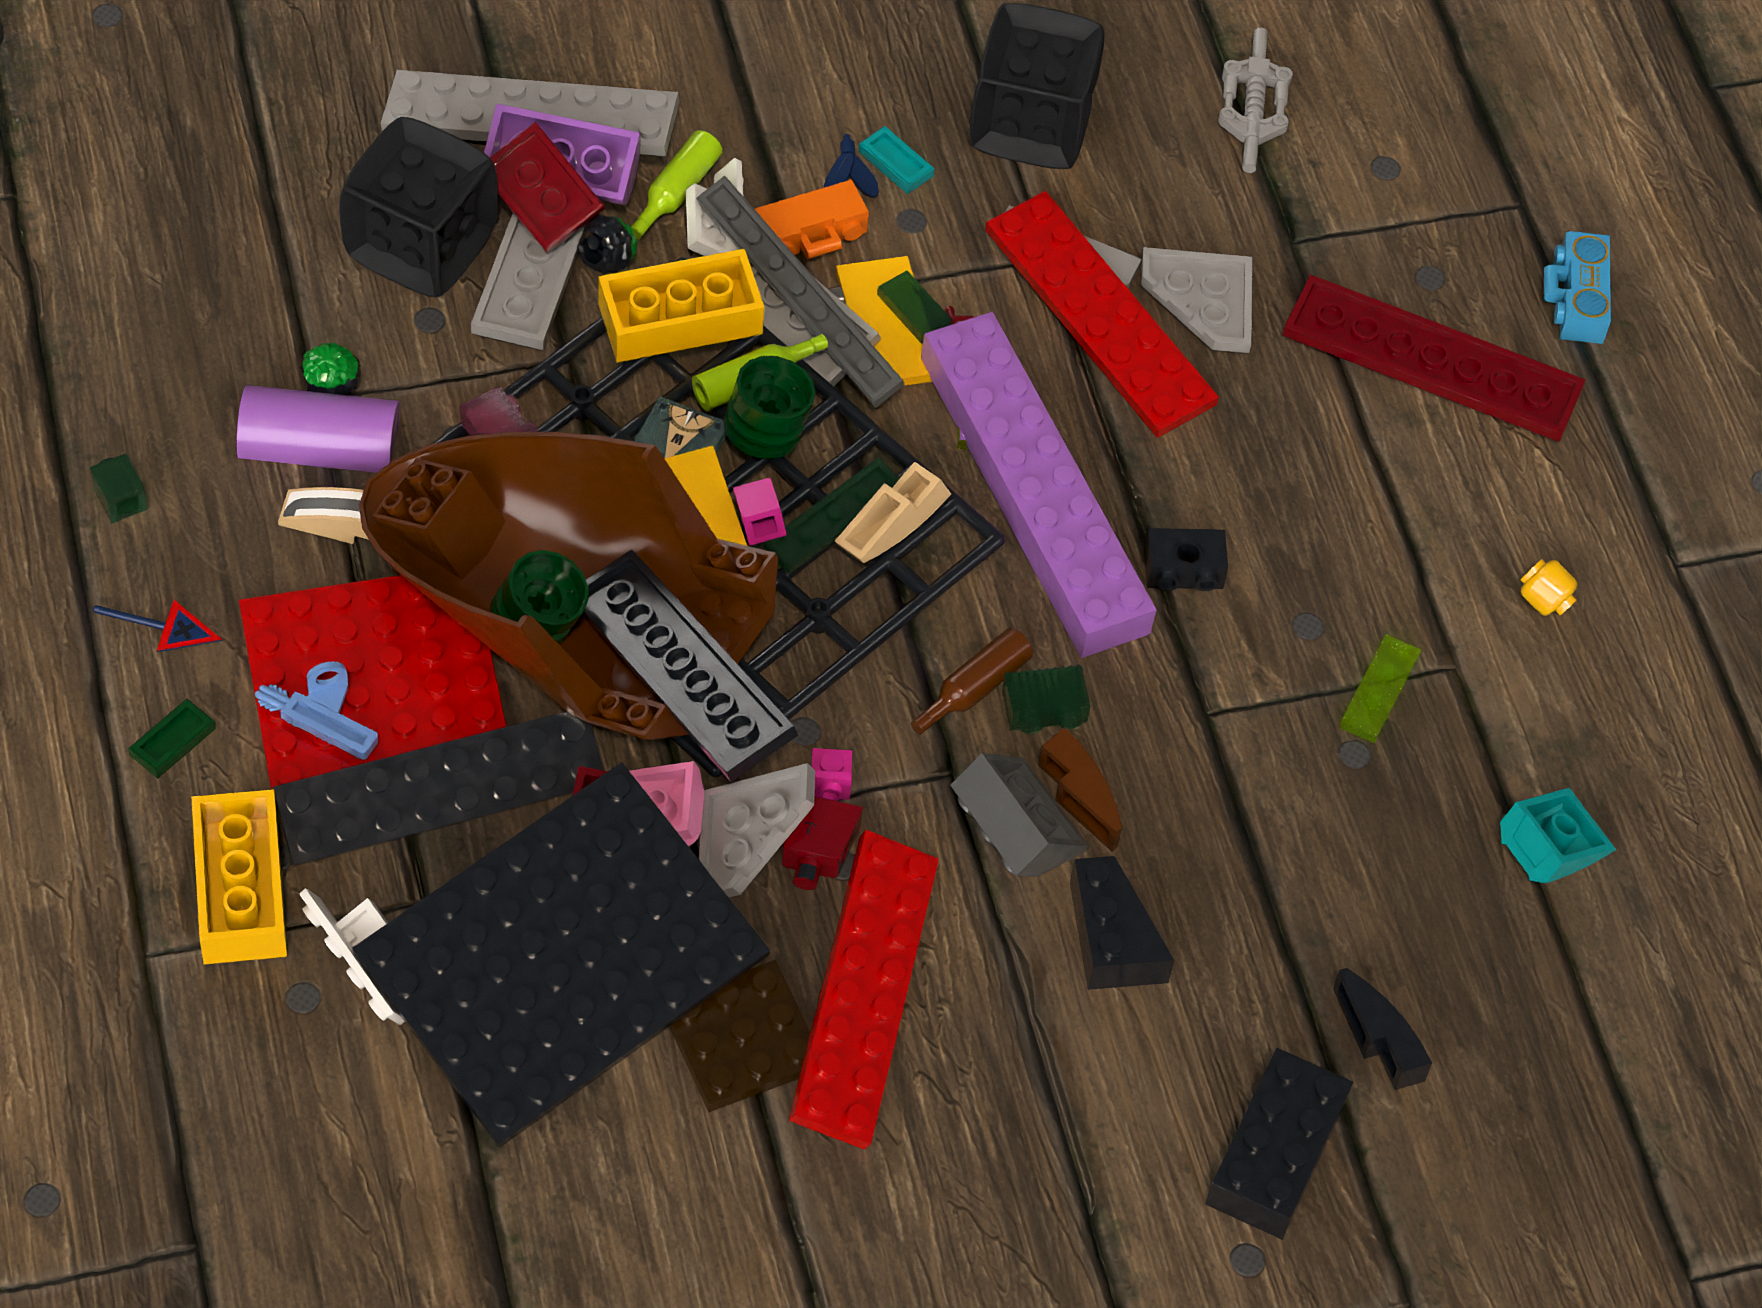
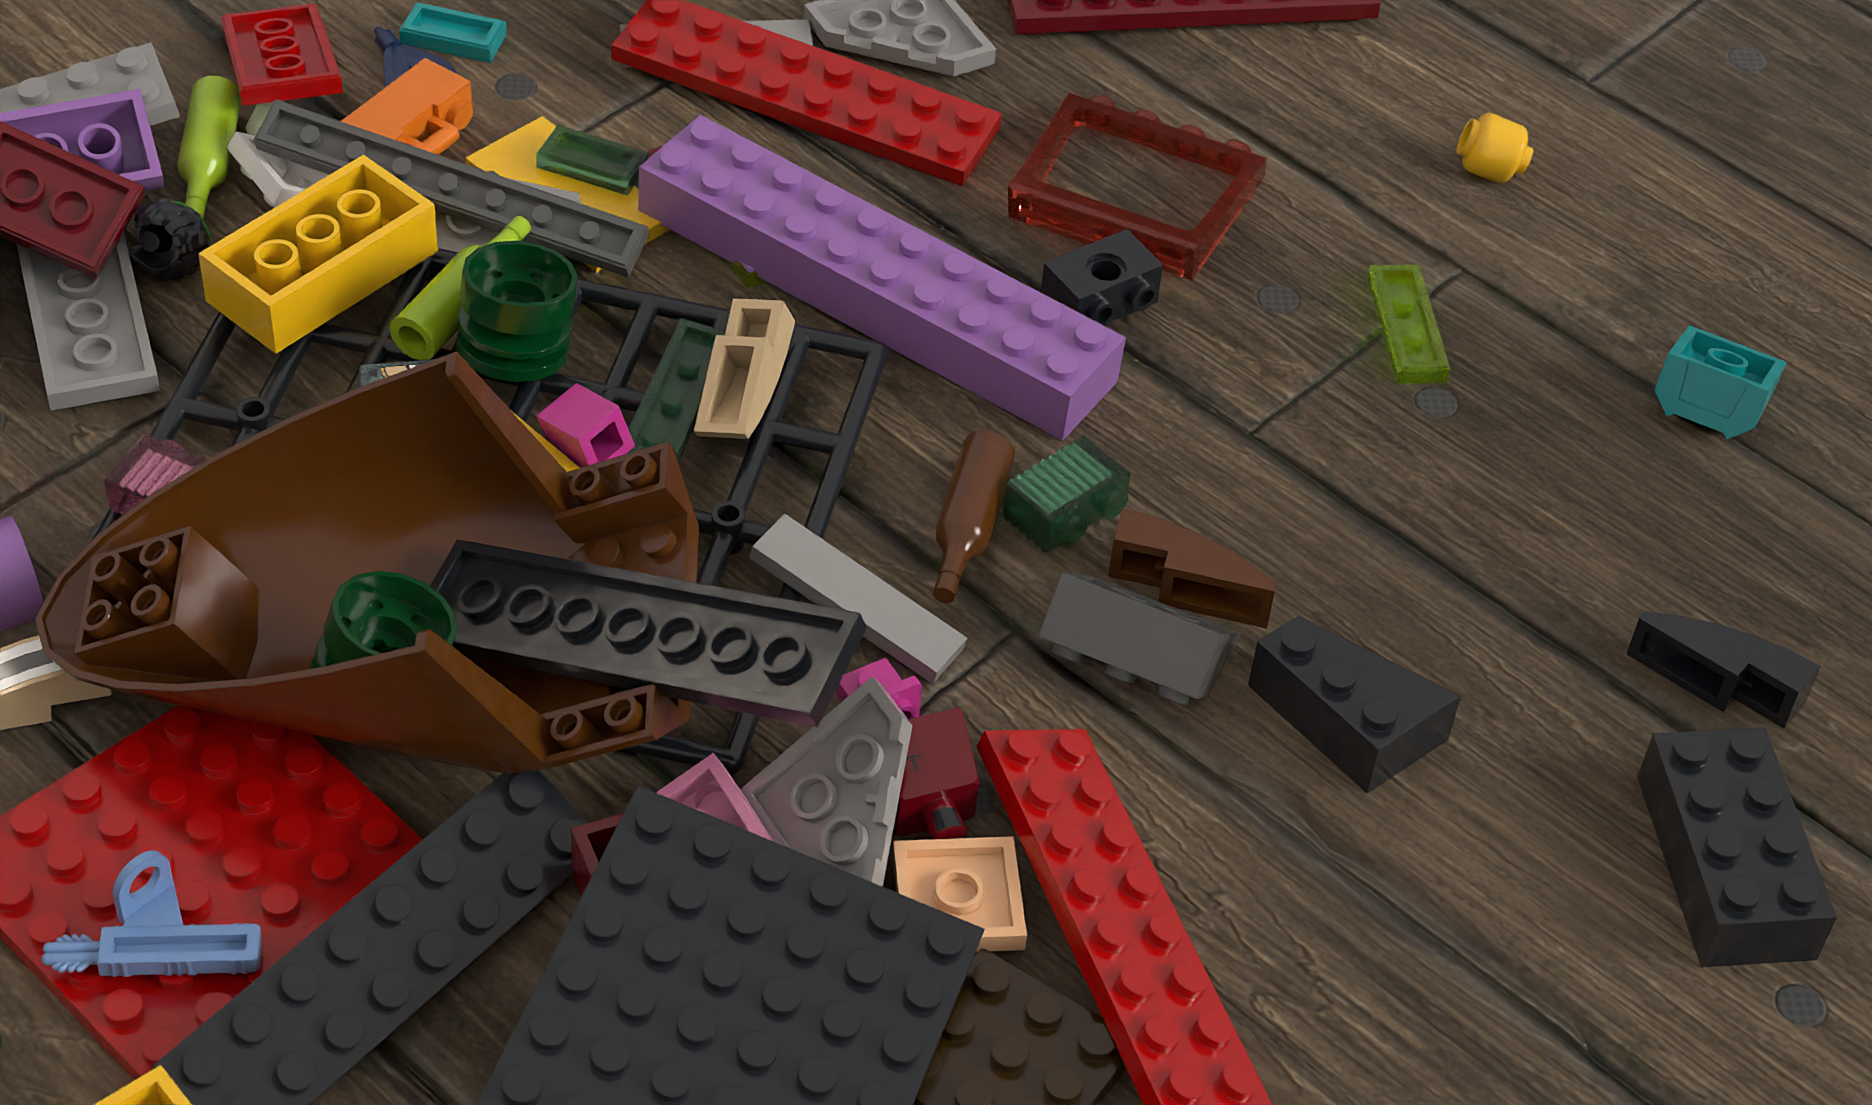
camera: 30 degrees left, 10 degrees down
none -> red tile [221,4,343,106]
none -> light grey tile [749,514,968,684]
none -> light nougat plate [892,836,1027,952]
none -> clear red windscreen [1008,93,1267,280]

